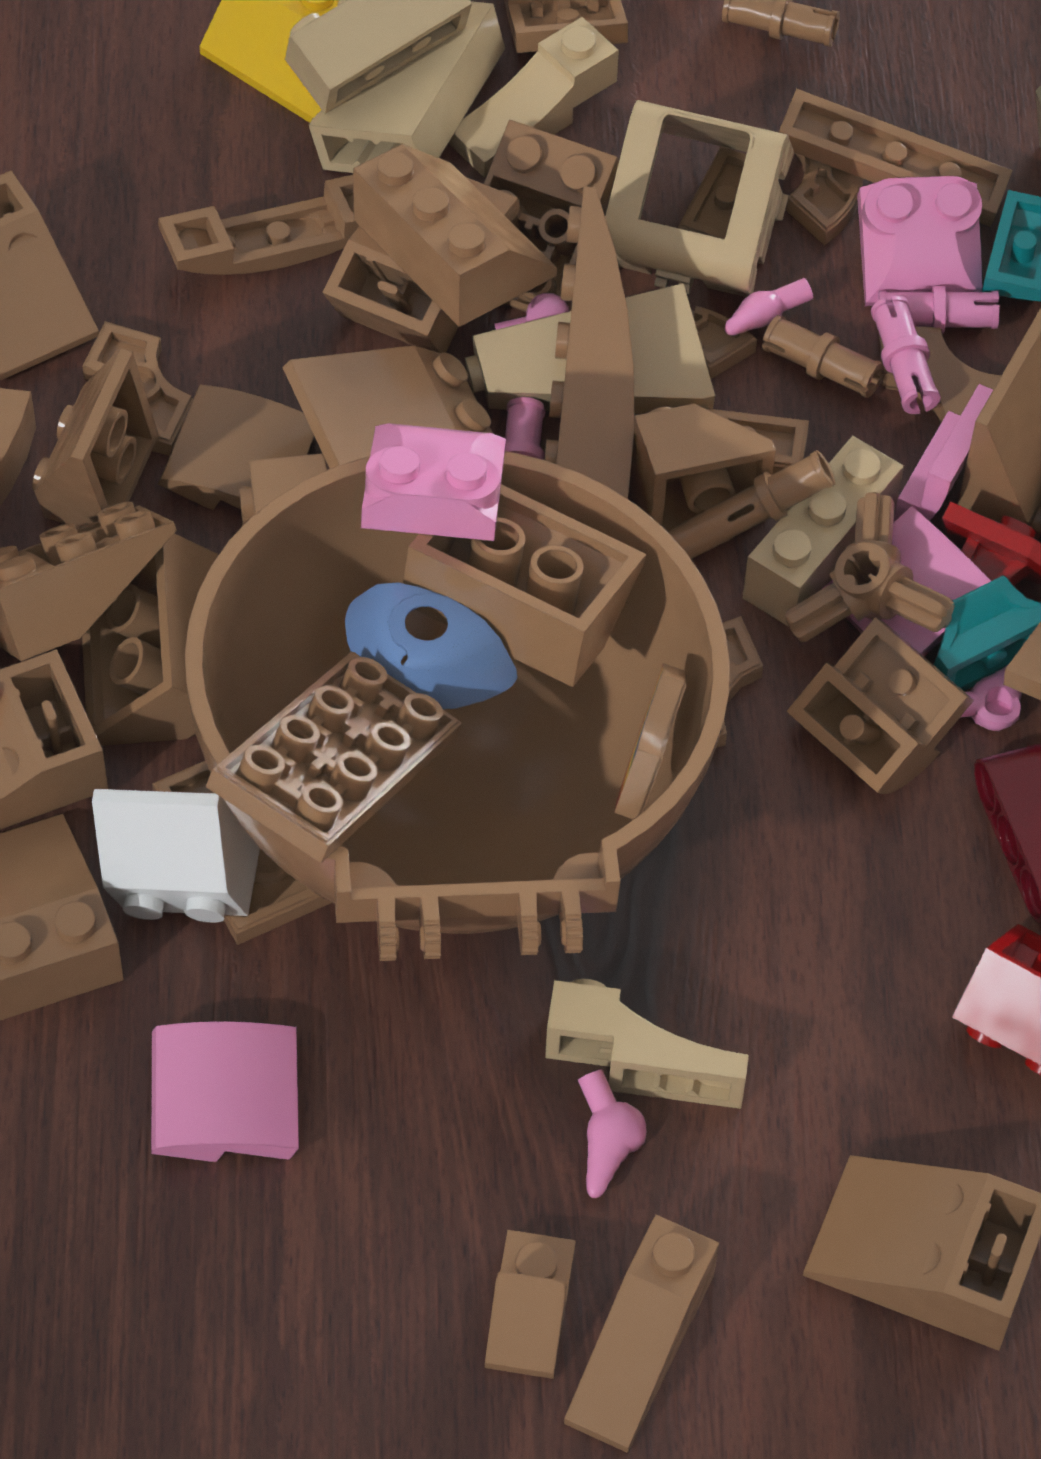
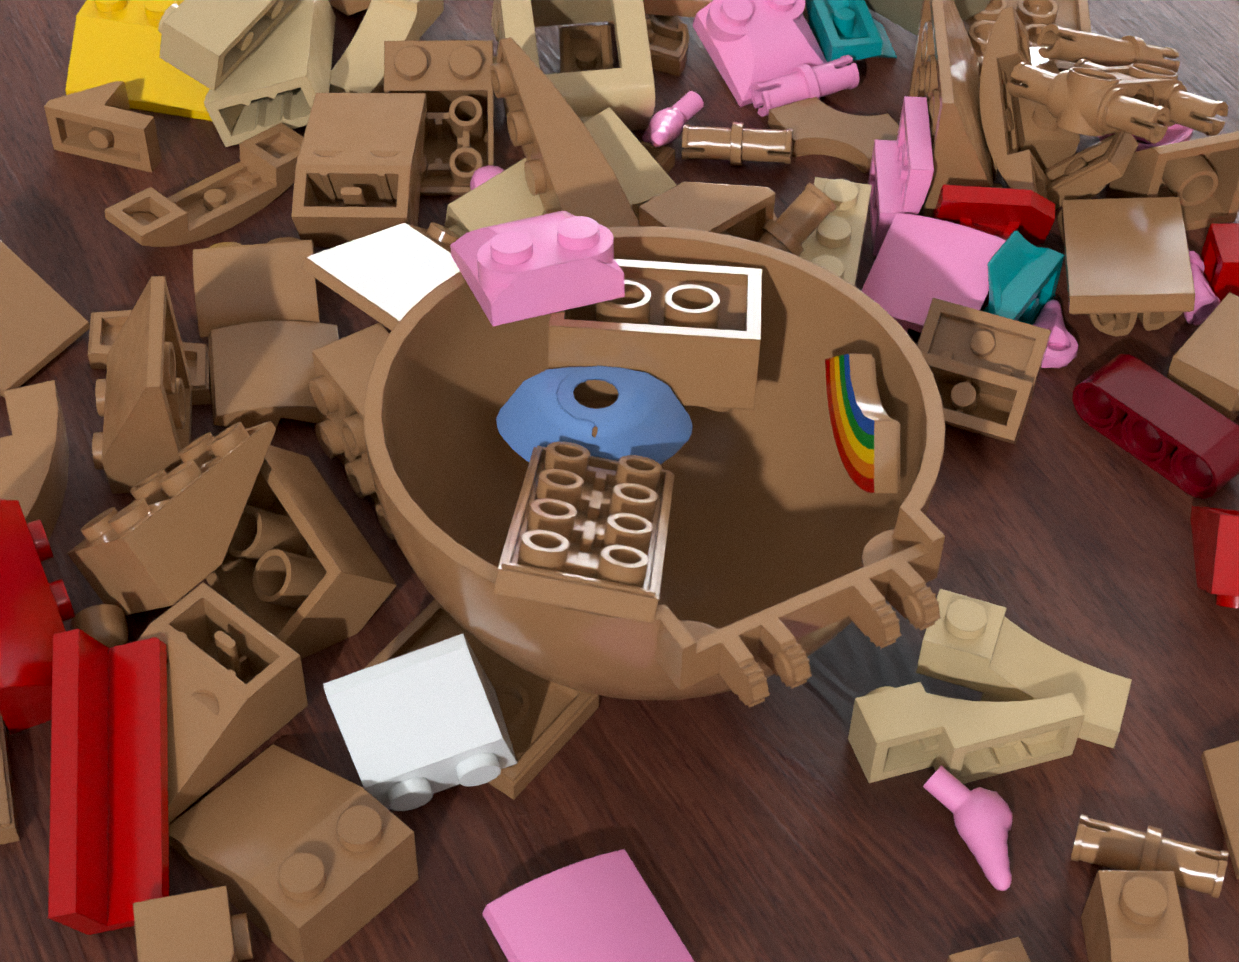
camera: 25 degrees left, 10 degrees down
medium nougat slope [353,144,557,327] -> none
medium nougat bush [785,492,955,642] -> none
bright pink pin [871,295,941,414] -> none
none -> medium nougat slope [44,81,162,173]
none -> medium nougat brick [193,237,320,337]
none -> tan slope [916,589,1132,748]
none -> medium nougat pin [1071,814,1229,899]

